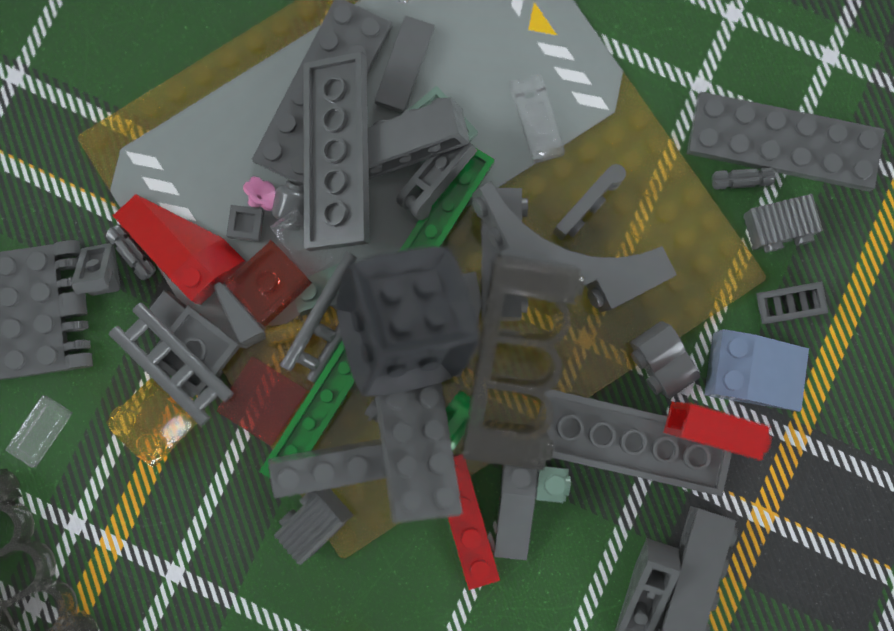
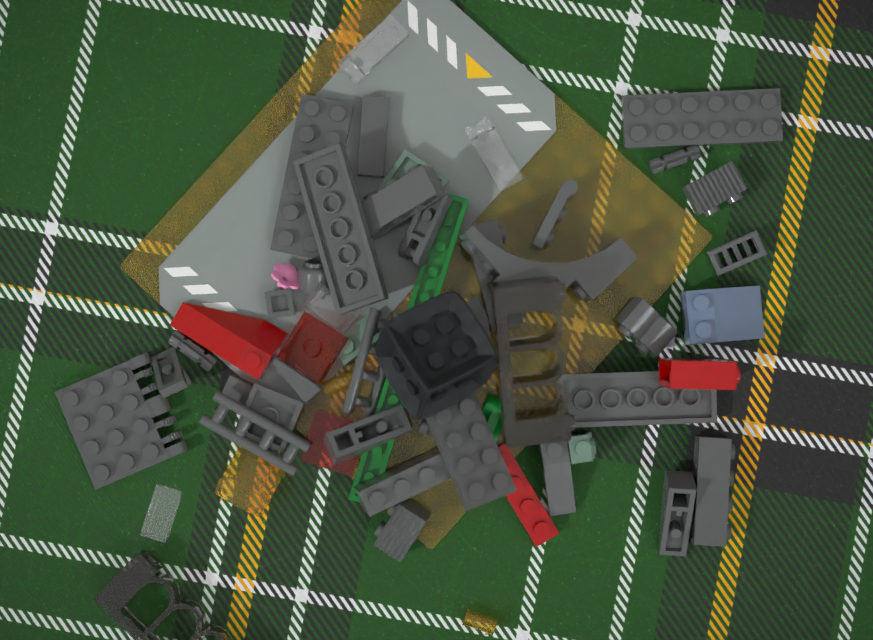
camera: 15 degrees left, 5 degrees up
none -> dark grey slope [324,405,412,465]

